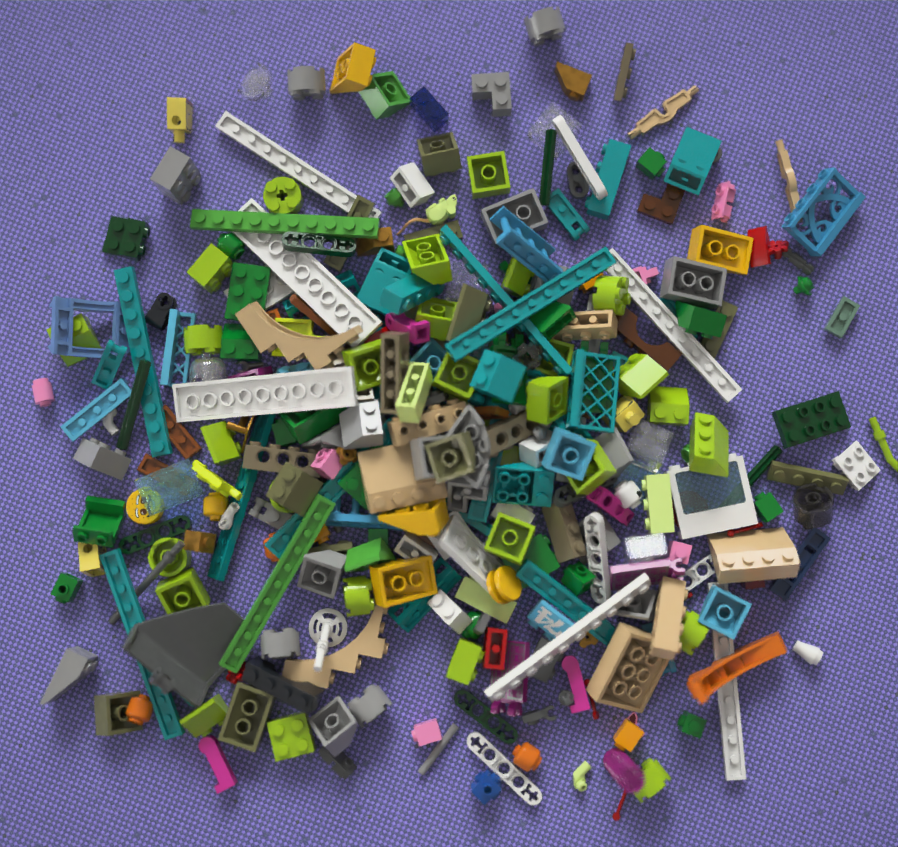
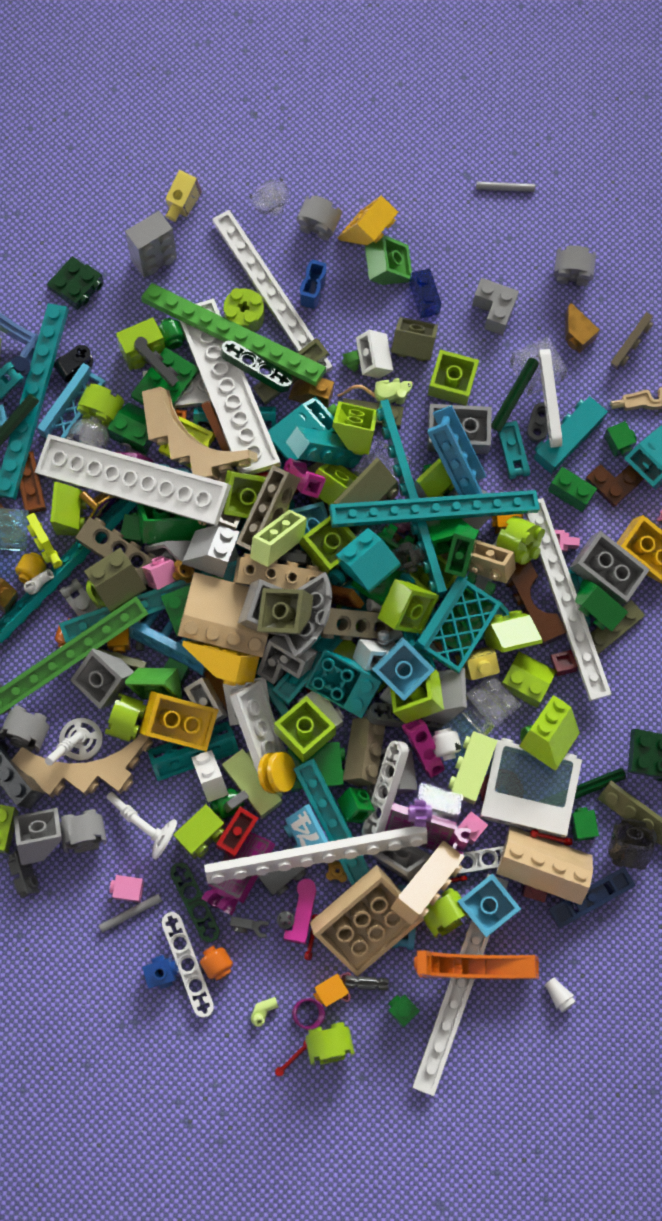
camera: 20 degrees right, 10 degrees down
none -> dark blue plate [11,356,30,377]
none -> white dish [107,792,177,860]
none -> dark grey plate [134,337,179,388]
none -> blue brick [300,259,327,309]
none -> dark grey axle [345,975,389,991]
none -> medium lavender gear [408,800,432,827]
none -> green brick [444,524,479,578]
none -> green brick [548,467,597,513]
none -> dark red plate [550,650,578,676]

